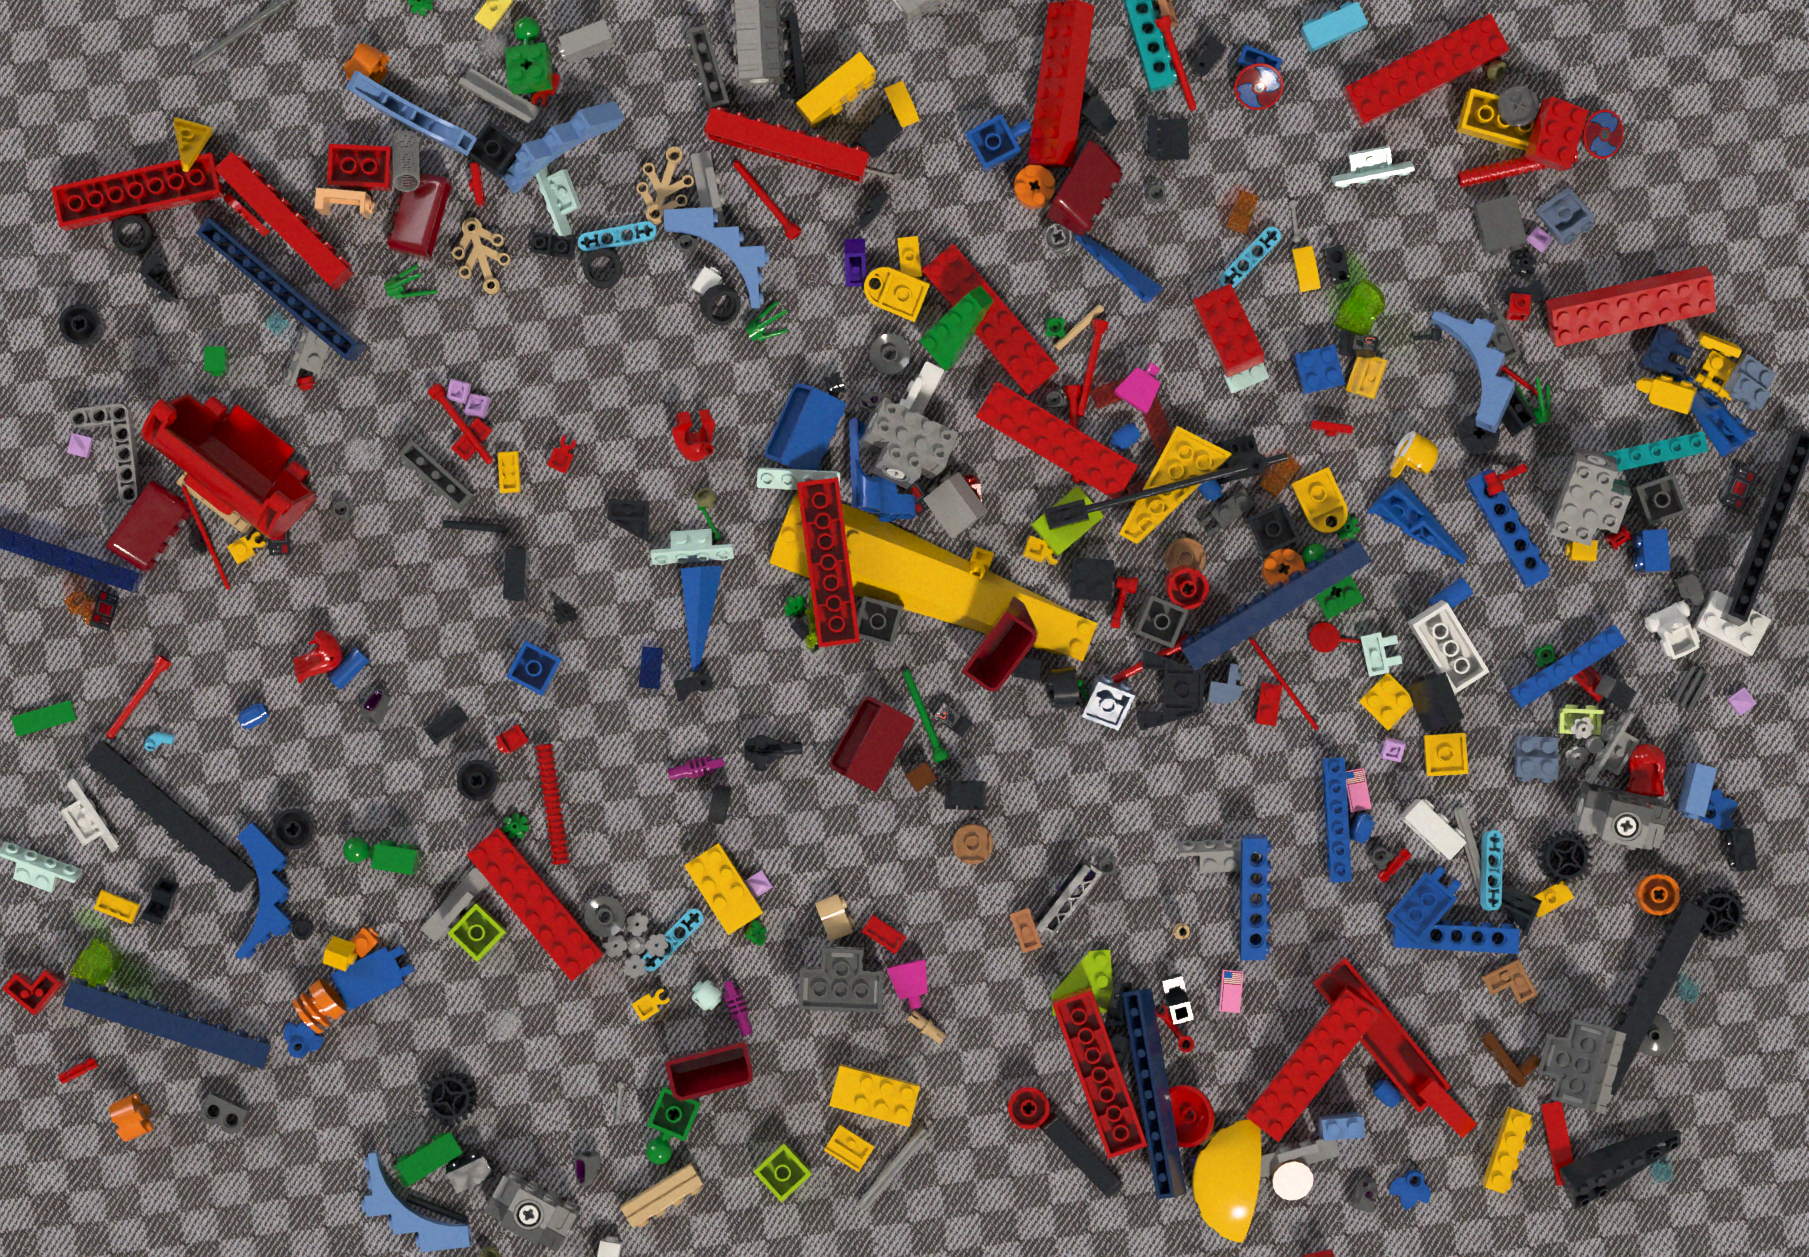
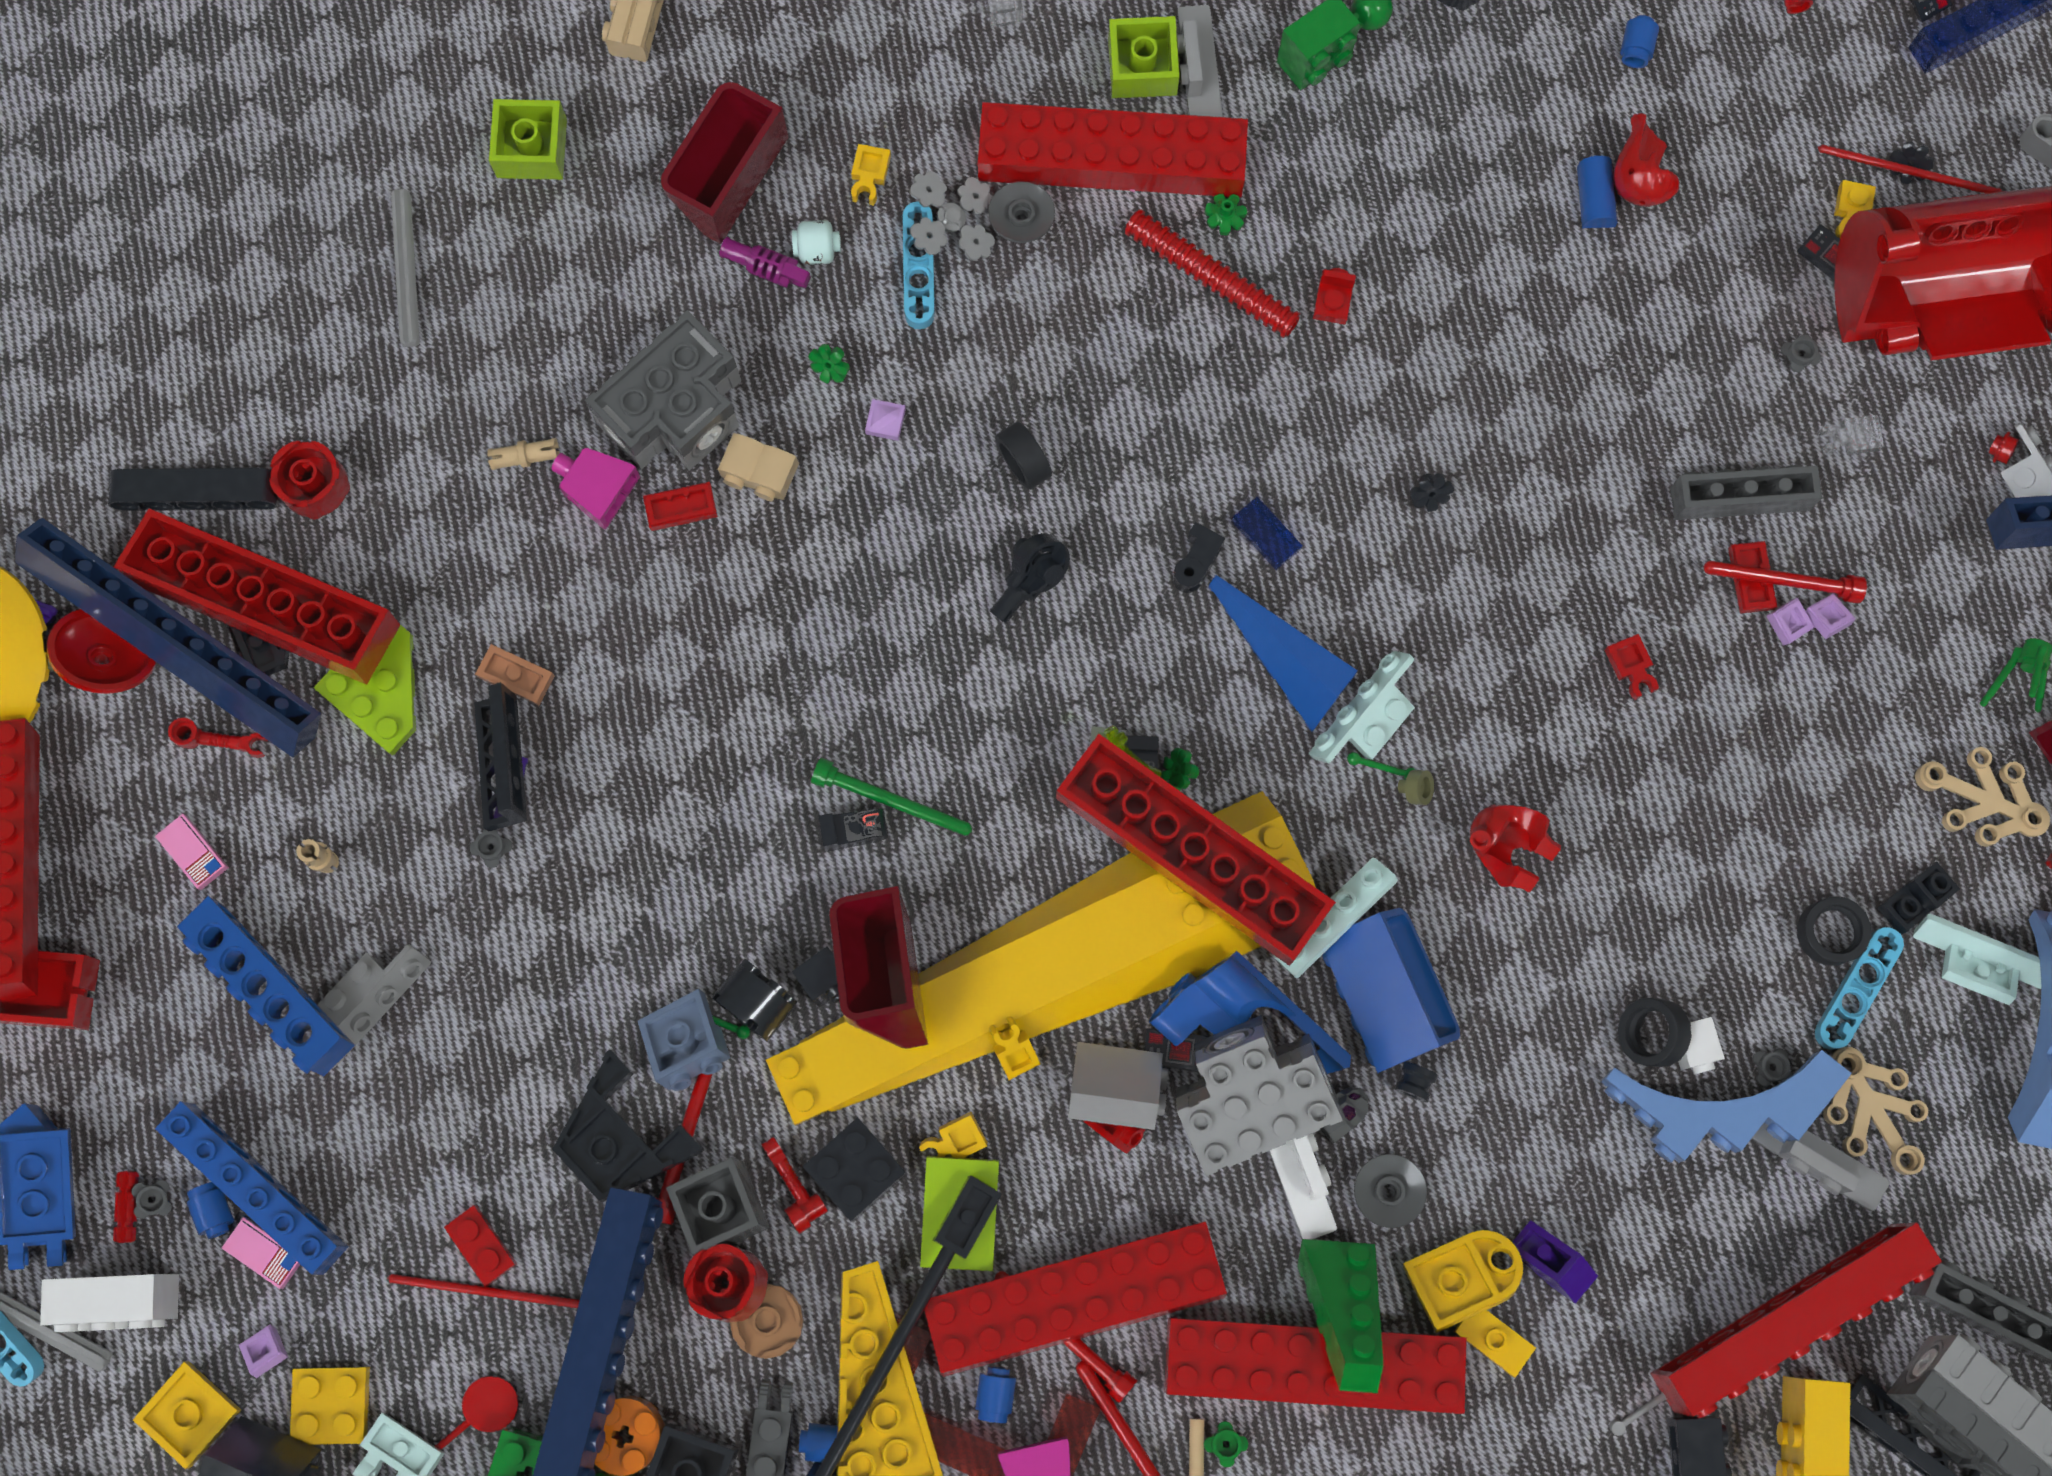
camera: 130 degrees right, 10 degrees down
dark red windscreen [106,480,192,573] -> none
dark grey rock [359,689,390,726] -> none
black tile [424,704,469,745] -> none
black bar [442,520,505,533] -> none
black brick [457,760,501,801] -> none
yellow plate [497,451,521,494] -> none
black brick [503,546,531,602] -> none
blue brick [506,640,564,696] -> none
black wing [607,499,650,541] -> none
light grey hinge [615,1081,625,1124] -> none
green brick [646,1085,702,1165] -> none
magenta hinge [667,755,725,781] -> none
yellow brick [684,843,764,935] -> none
red piece [733,160,803,241] -> none
green plant [745,301,788,342] -> none
yellow plate [824,1124,875,1173] -> none
yellow brick [829,1064,920,1127] -> none
dark red windscreen [830,696,915,793] -> none
dark grey brick [857,595,904,647] -> none
black slope [858,191,888,232] -> none
reddish brown panel [905,763,937,793] -> none
black brick [944,780,986,810] -> none
medium nougat tile [952,823,994,865] -> none
dark grey plate [1042,388,1066,412] -> none
black wing [1105,982,1132,1026] -> none
brick [1161,973,1194,1025] -> none
sand blue brick [1206,664,1244,704] -> none

